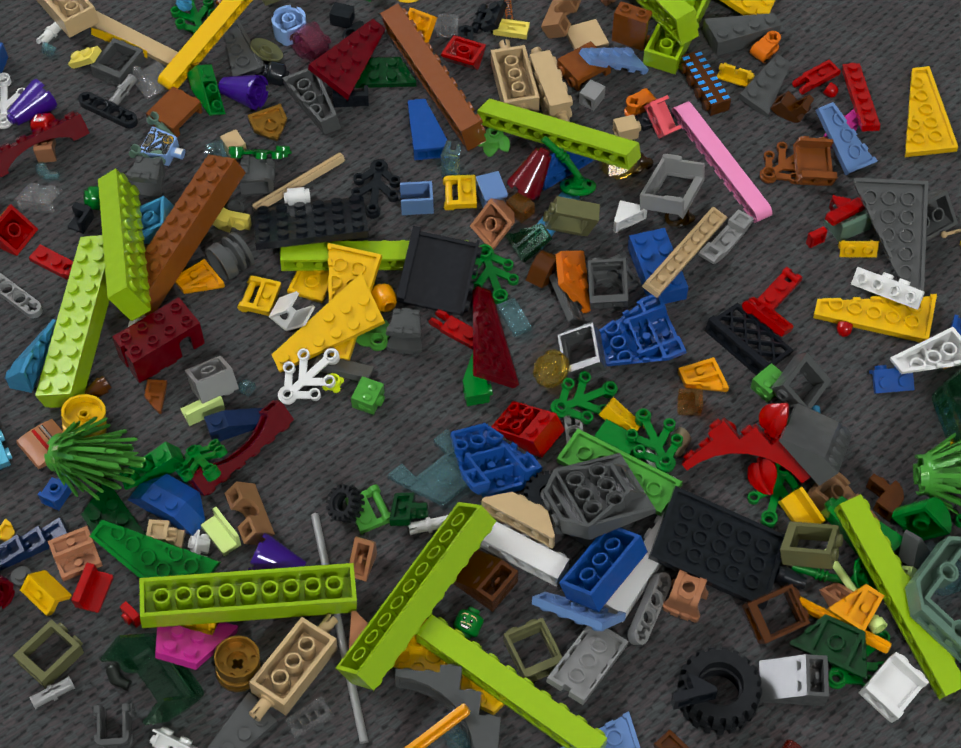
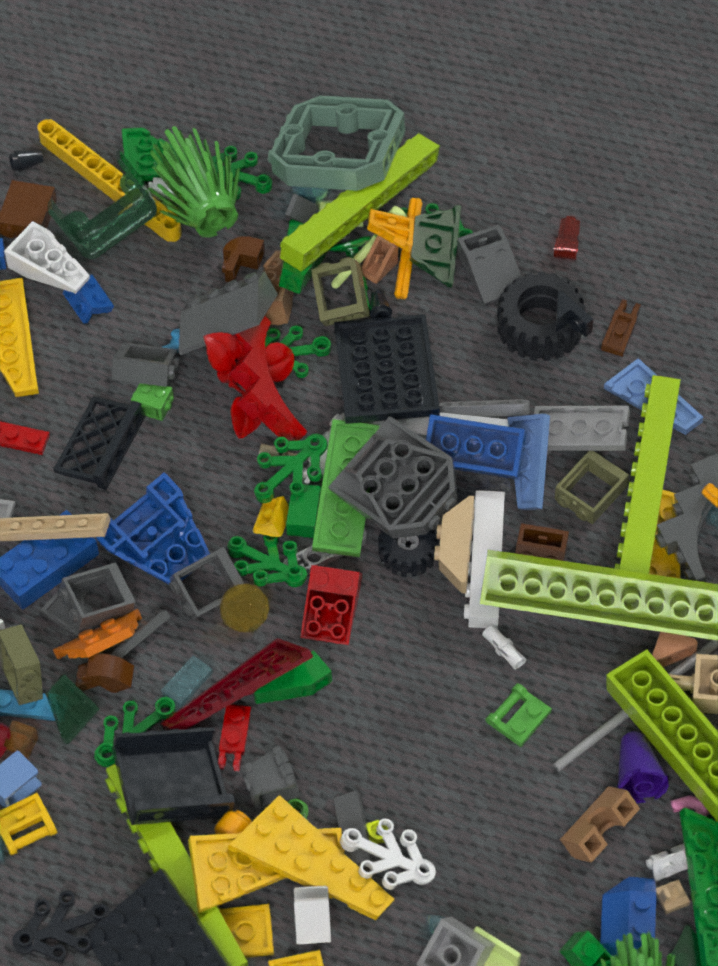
camera: 115 degrees left, 0 degrees up
tan tile [146,519,171,542] -> none
green plant [174,439,228,482] -> none
dark red arch [188,400,294,496] -> none
yellowish green panel [201,507,241,556] -> none
dark blue slope [204,408,263,441] -> none
black tyre [326,484,365,523] -> none
nougat slope [349,536,377,581] -> none
bright green head [351,376,385,415] -> none
clear light blue wing [388,429,468,506] -> none
dark green hinge [389,493,429,526] -> none
medium blue piece [400,181,434,215] -> none
blue wedge [450,423,543,498] -> none
green head [453,607,484,640] -> none
nougat slope [470,198,515,250] -> none
nougat piece [662,570,708,622] -> none
clear orange panel [677,389,703,416] -> none
light orange wing [678,357,729,392] -> none
red hinge [742,297,794,337] -> none
reddish brown window [742,584,810,644] -> none
yellow panel [778,487,826,524] -> none
red hinge [837,321,853,337] -> none
white panel [858,652,929,723] -> none
green brick [892,497,952,541] -> none

